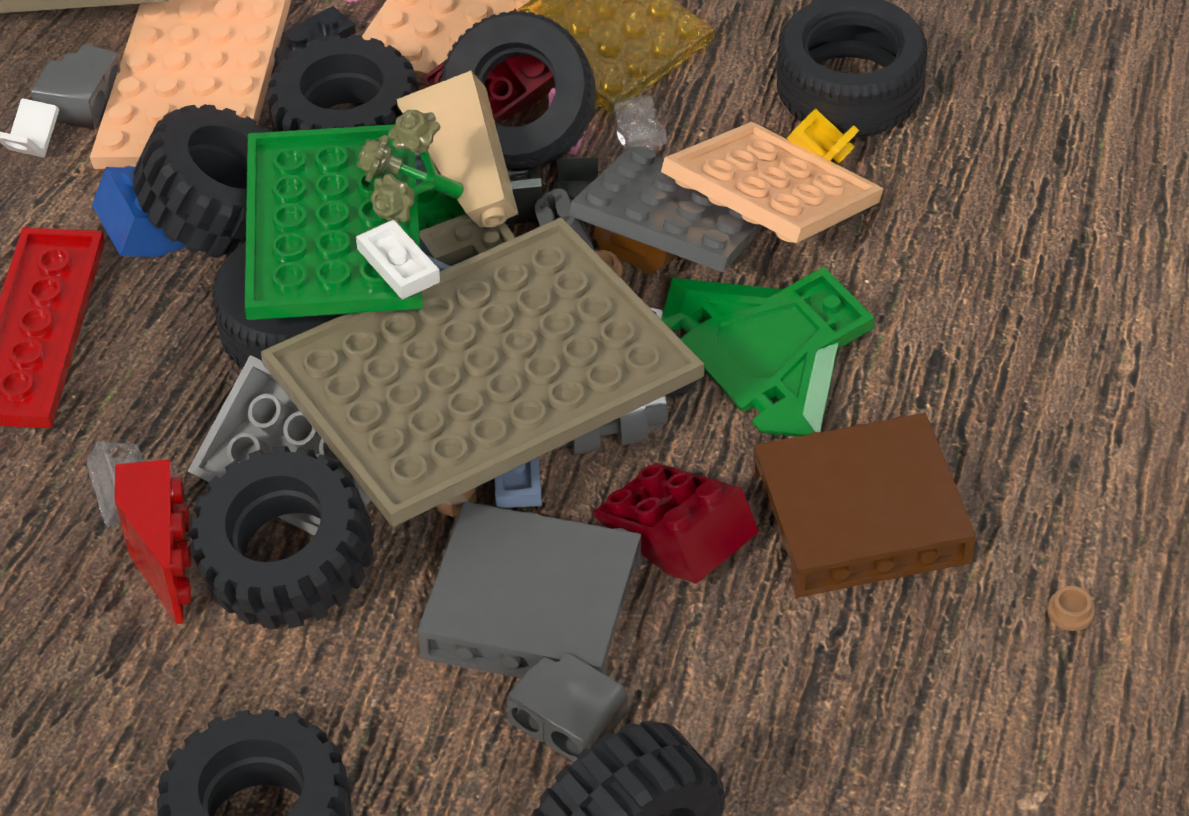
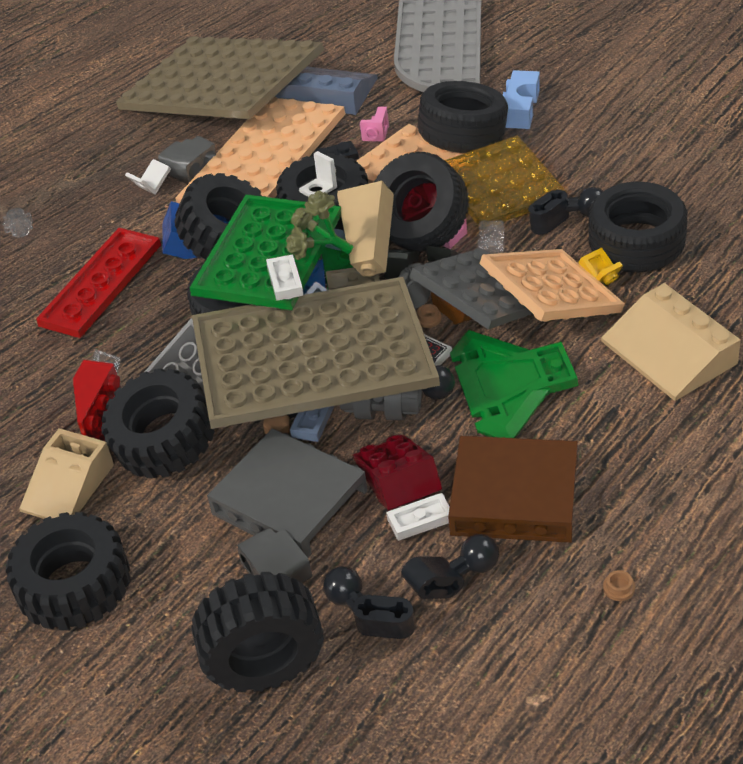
camera: 25 degrees right, 5 degrees down
none -> tan slope [19,428,114,519]
none -> white bracket [299,151,337,197]
none -> black beam [323,566,416,639]
none -> white plate [386,493,450,541]
none -> black beam [401,534,499,599]
none -> black beam [528,187,603,235]
none -> tan slope [601,283,741,401]

